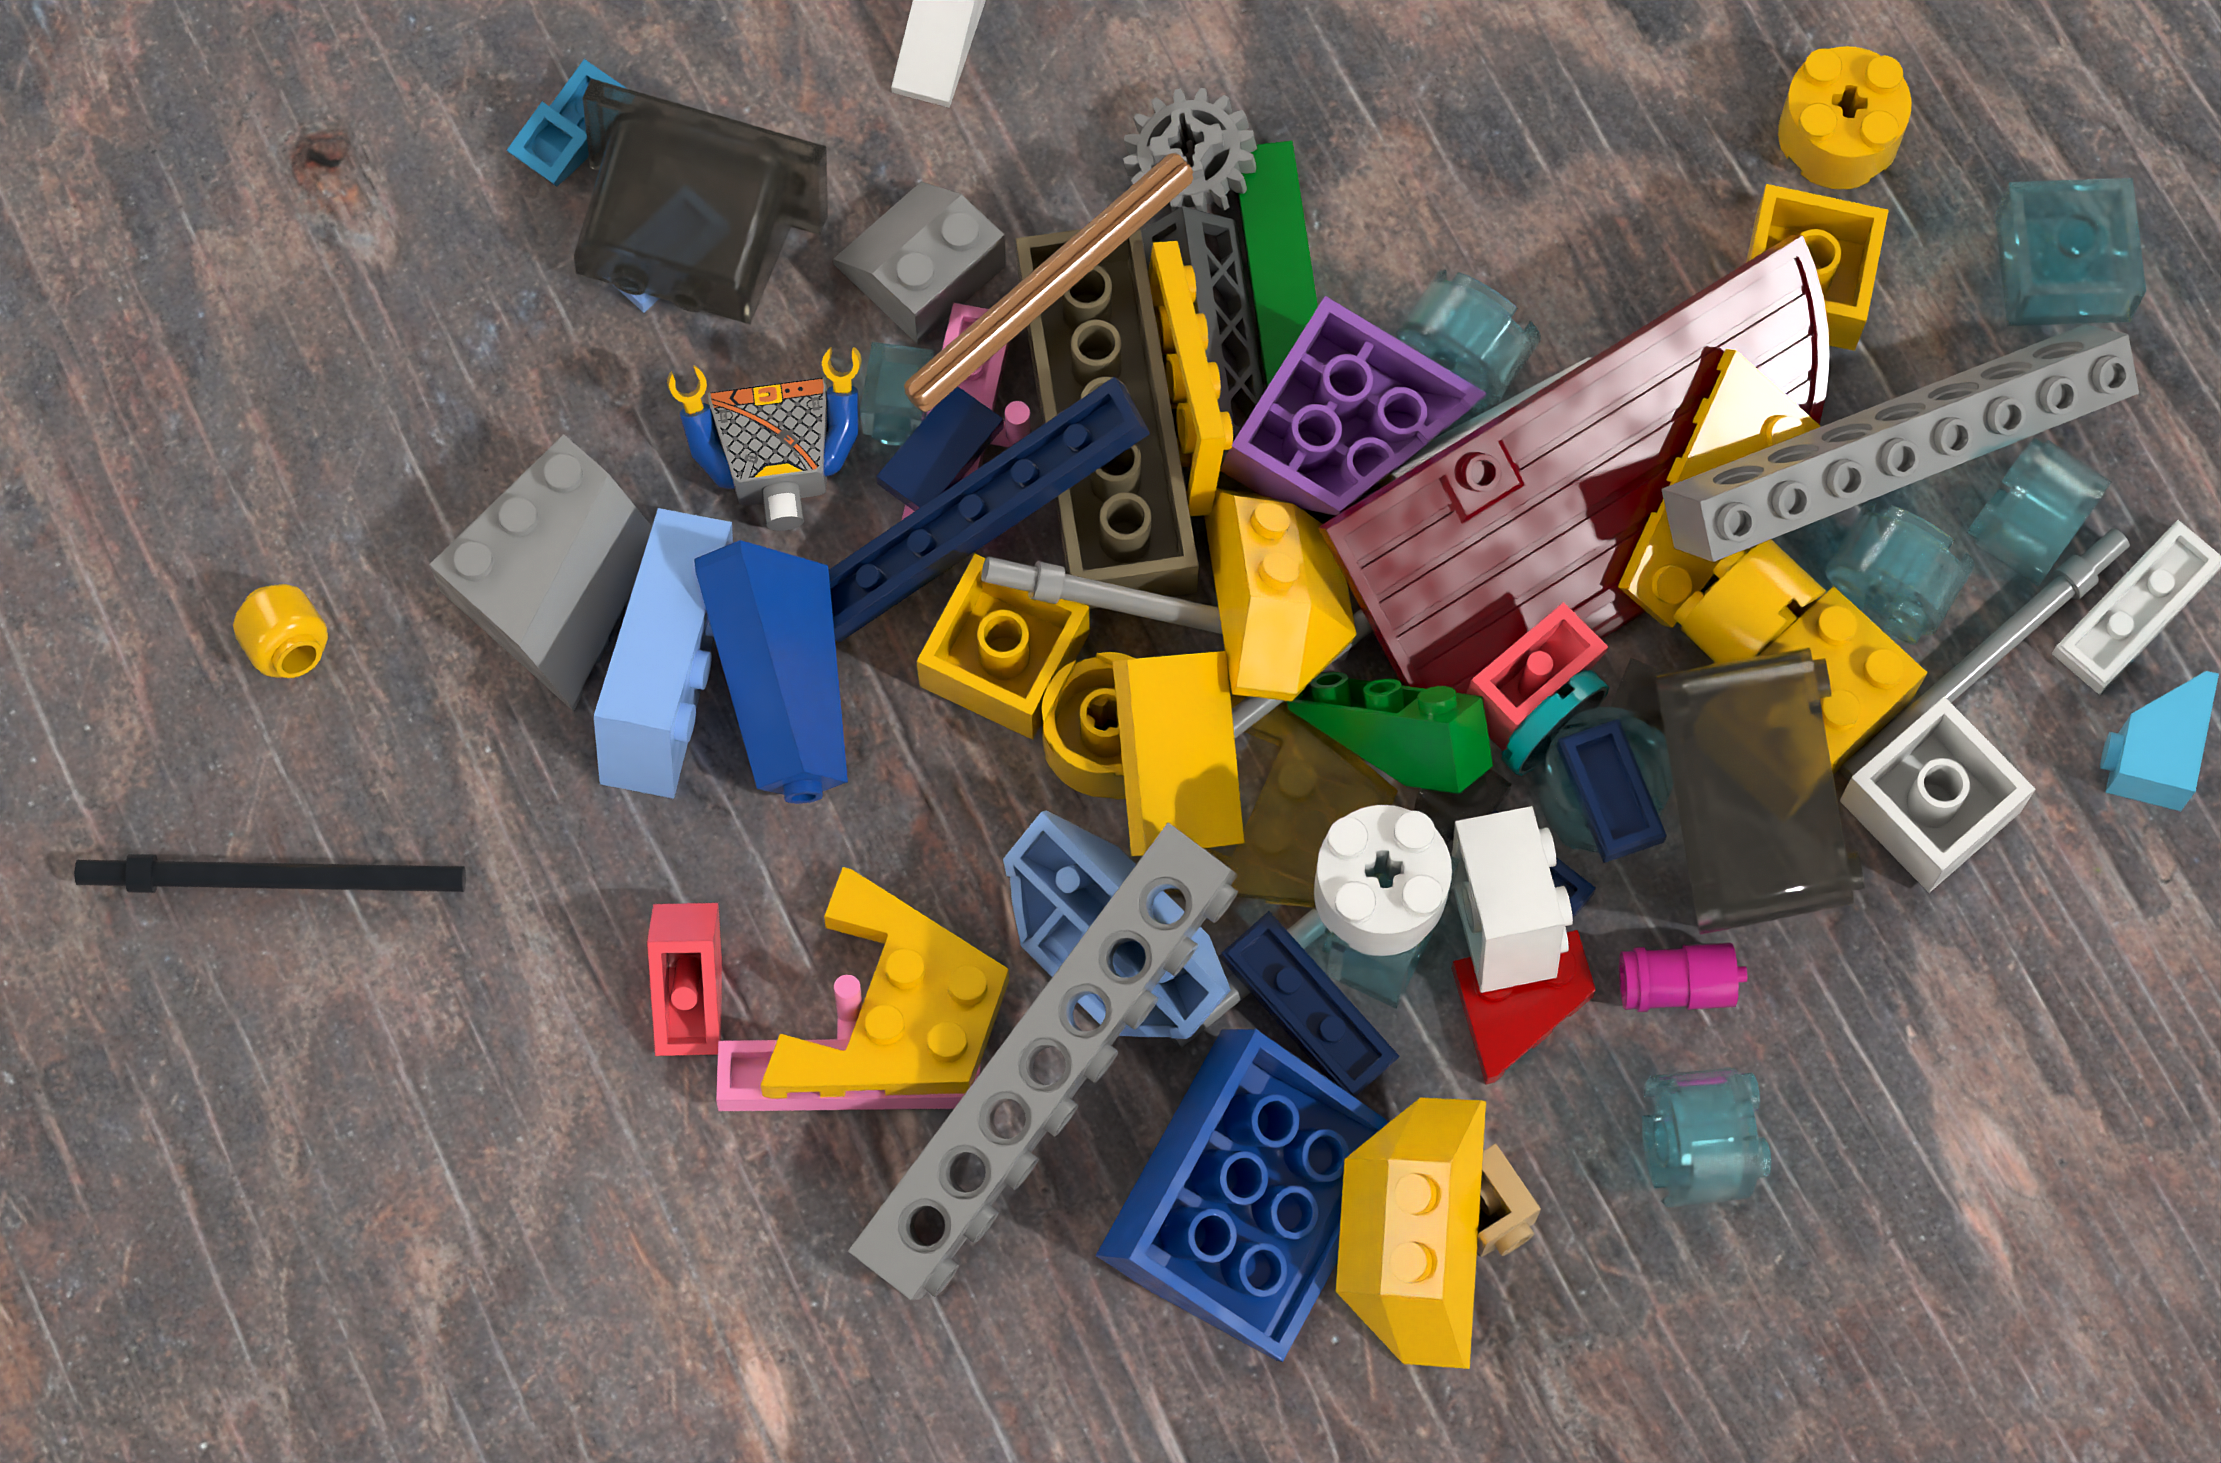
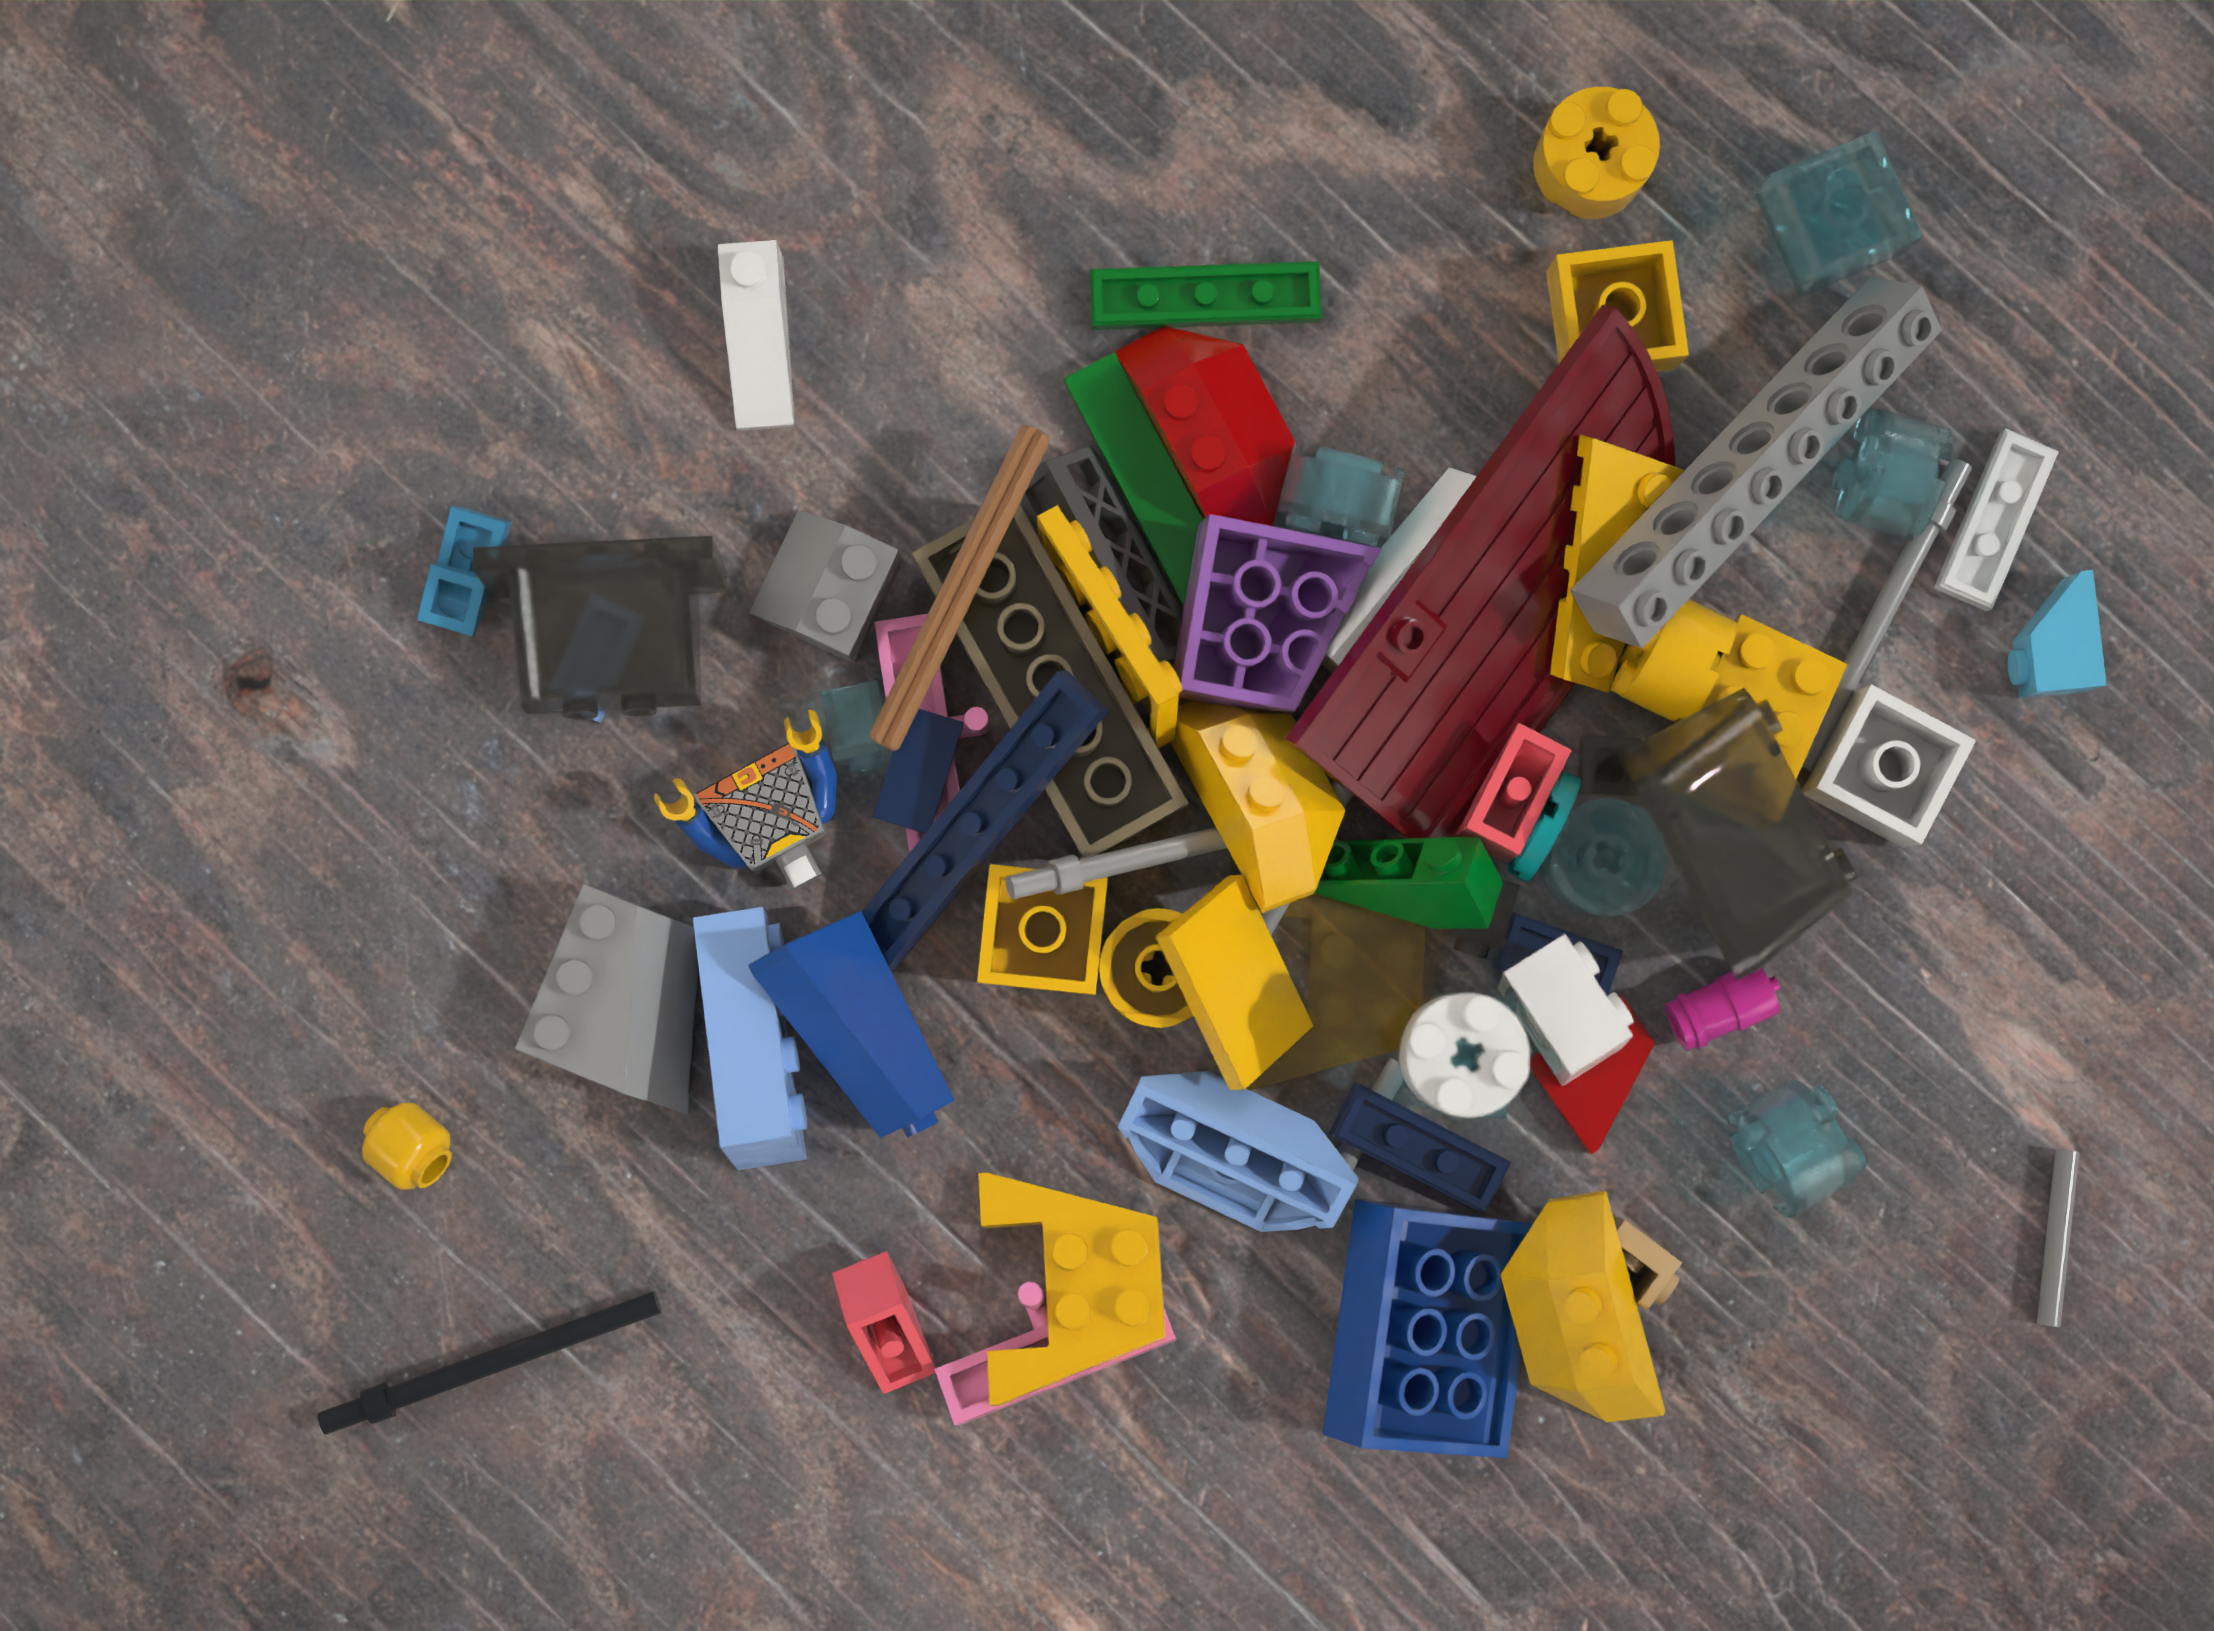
camera: 25 degrees left, 15 degrees up
light grey brick [848,823,1238,1300] -> none
light grey gear [1123,88,1257,212] -> none
dark blue tile [1556,719,1667,863] -> none
clear light blue brick [1825,502,1975,645] -> none
none -> green tile [1090,261,1322,330]
none -> red wedge [1115,326,1298,526]
none -> light grey bar [2036,1149,2080,1327]

